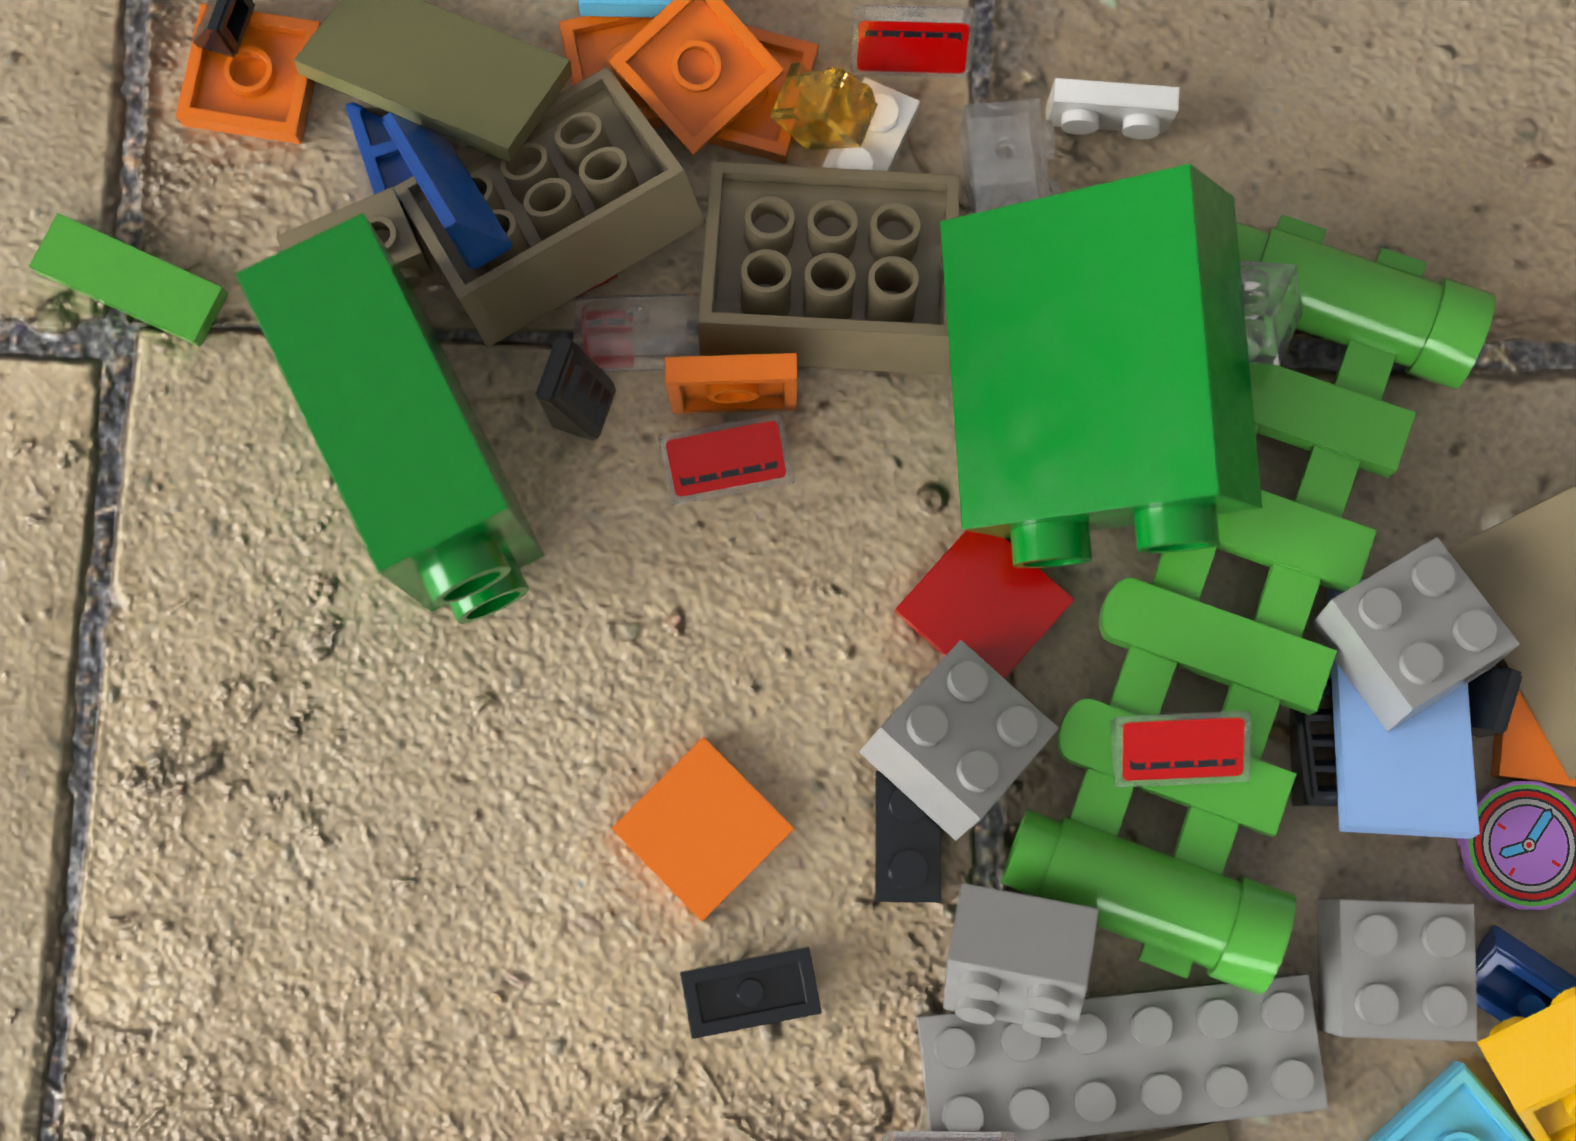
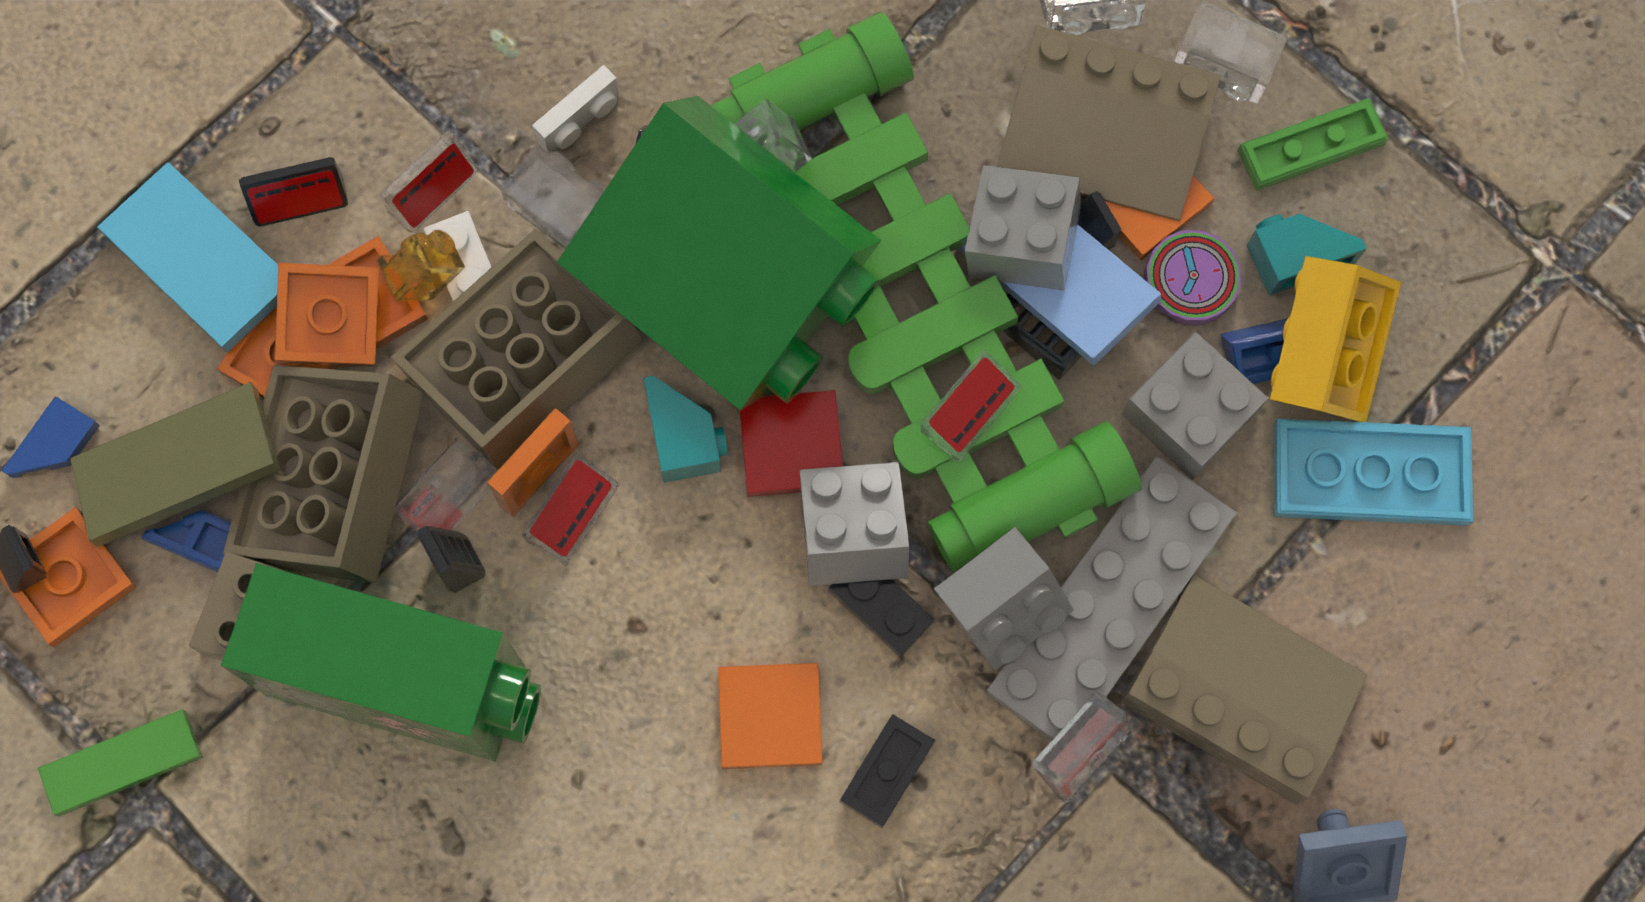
camera: 50 degrees left, 5 degrees down
blue slope [382,112,512,270] -> none
none -> teal slope [643,376,728,483]

